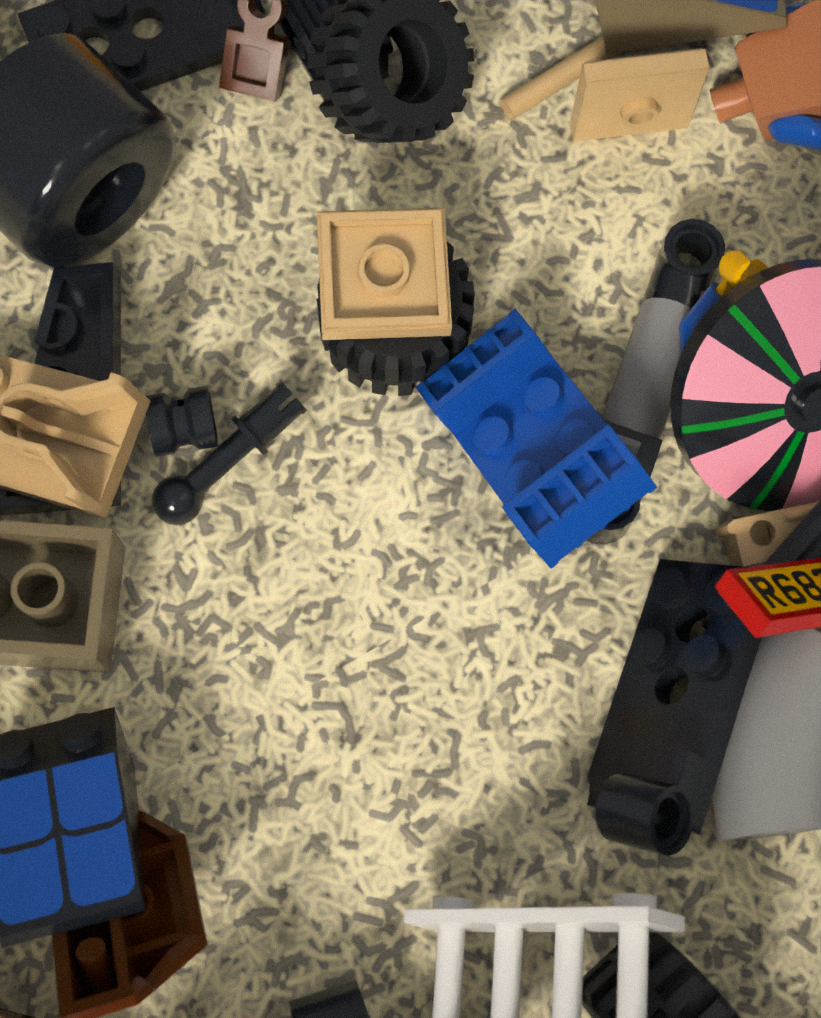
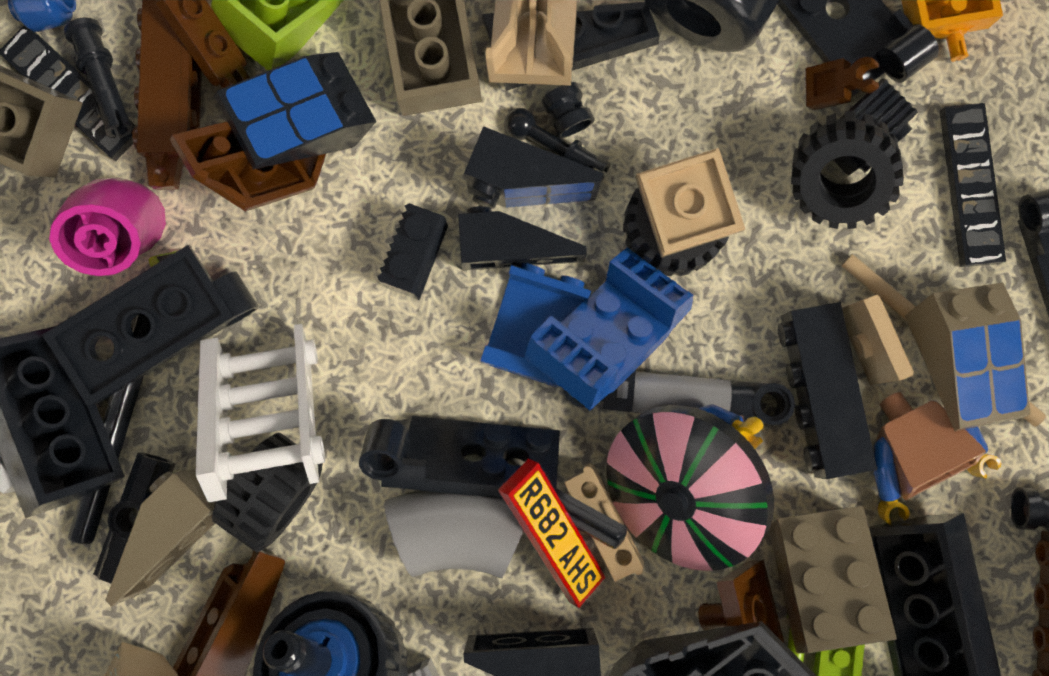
camera: 80 degrees right, 10 degrees up
none -> black brick [377,203,448,300]
none -> black slope [458,206,587,271]
none -> black slope [464,126,604,209]
none -> blue panel [480,263,591,388]
none -> black brick [778,302,877,479]

